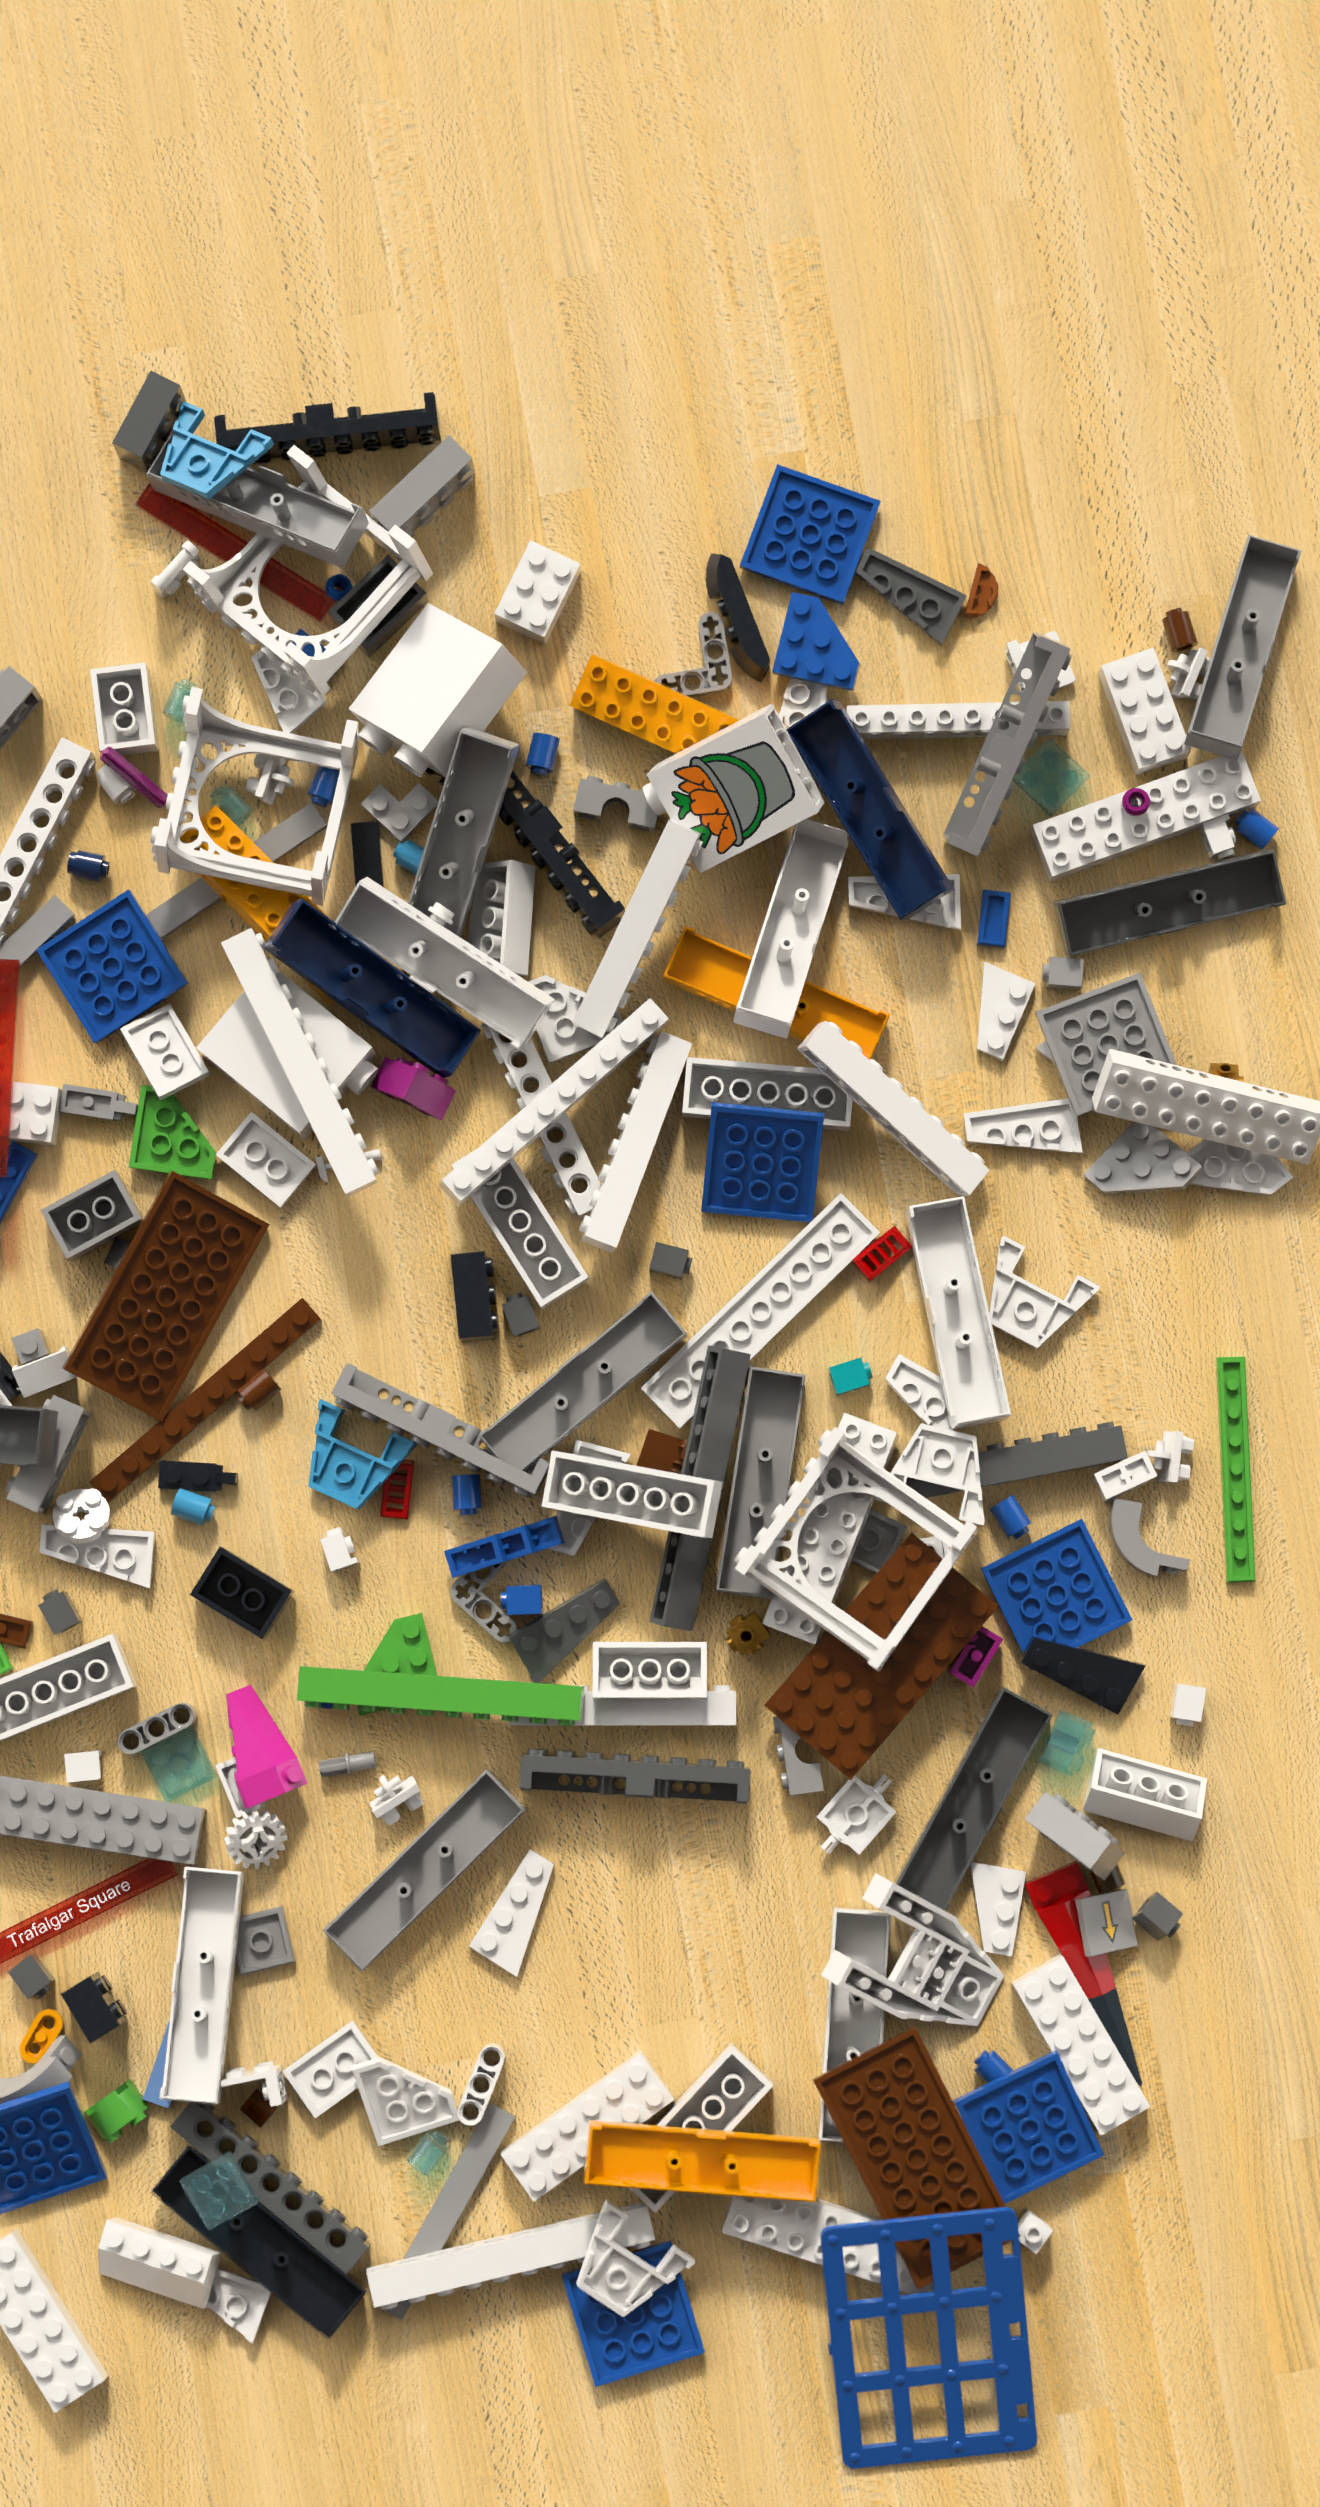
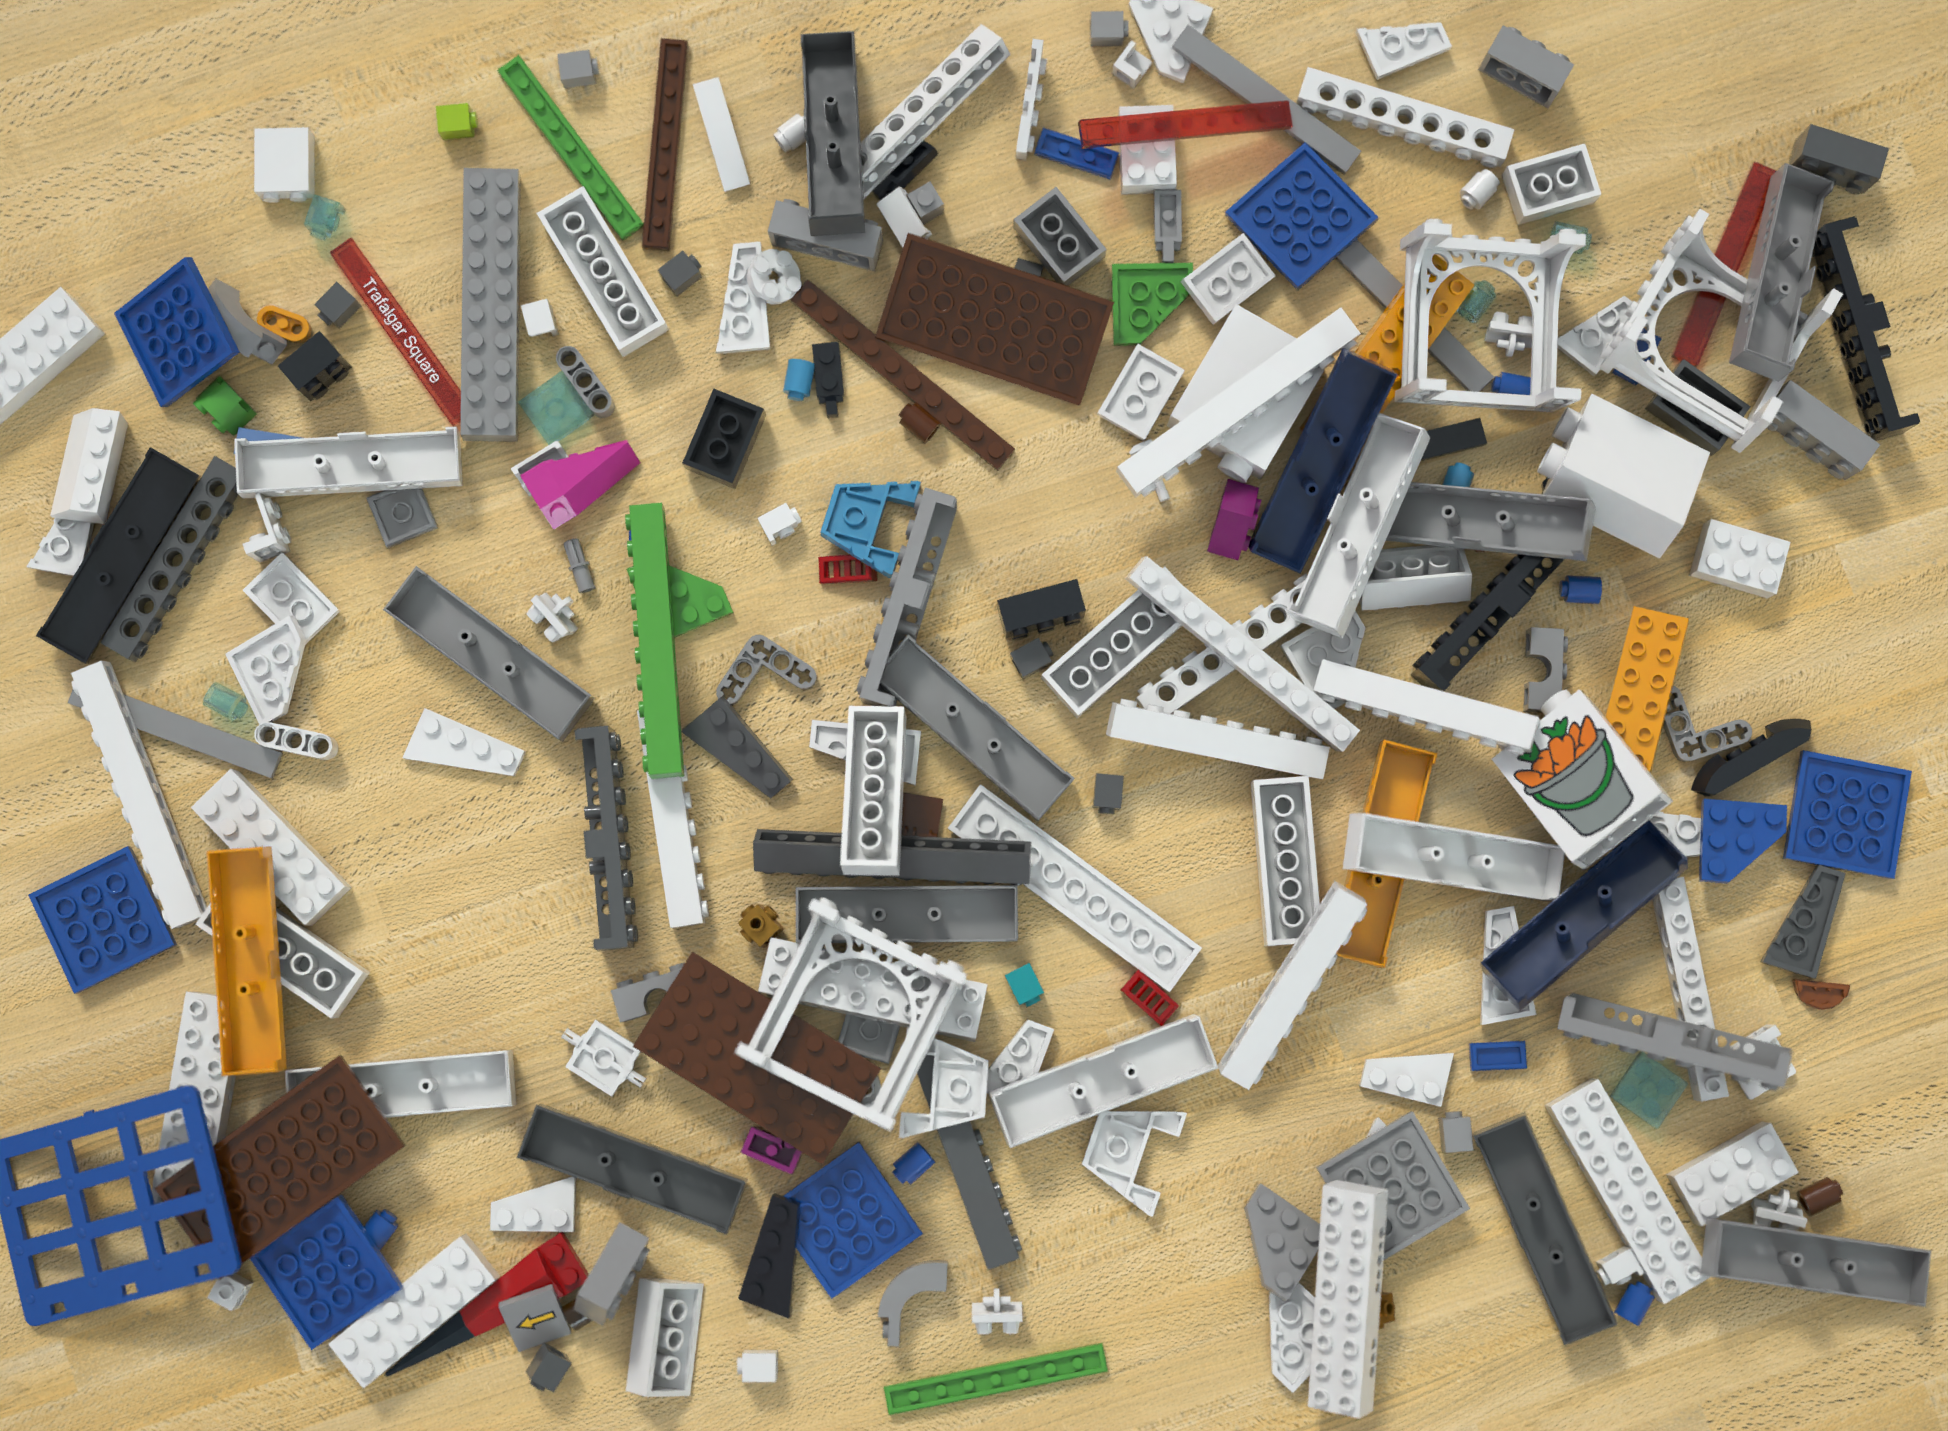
camera: 80 degrees right, 0 degrees up
dark blue brick [67,850,110,882] -> none
magenta axle [100,746,168,808] -> none
white plate [150,540,200,599] -> none
dark azure wing [160,401,274,500] -> none
clear light blue plate [179,2151,259,2231] -> none
white gear [224,1808,287,1869] -> none
reddish brown plate [240,2089,278,2128] -> none
blue plate [325,574,353,601] -> none
white plate [361,783,439,842] -> none
white plate [428,902,455,927] -> none
blue slope [444,1516,565,1578] -> none
blue brick [452,1474,482,1515] -> none
blue brick [501,1585,543,1615] -> none
white wing [576,2199,696,2317] -> none
white slope [593,1642,707,1699] -> none
blue plate [701,1102,824,1222] -> none
white wedge [821,1873,1004,2026] -> none
white wing [963,1098,1083,1154] -> none
clear light blue brick [1039,1710,1095,1776] -> none
white hinge [1094,1451,1157,1503] -> none
magenta plate [1122,788,1150,816] -> none

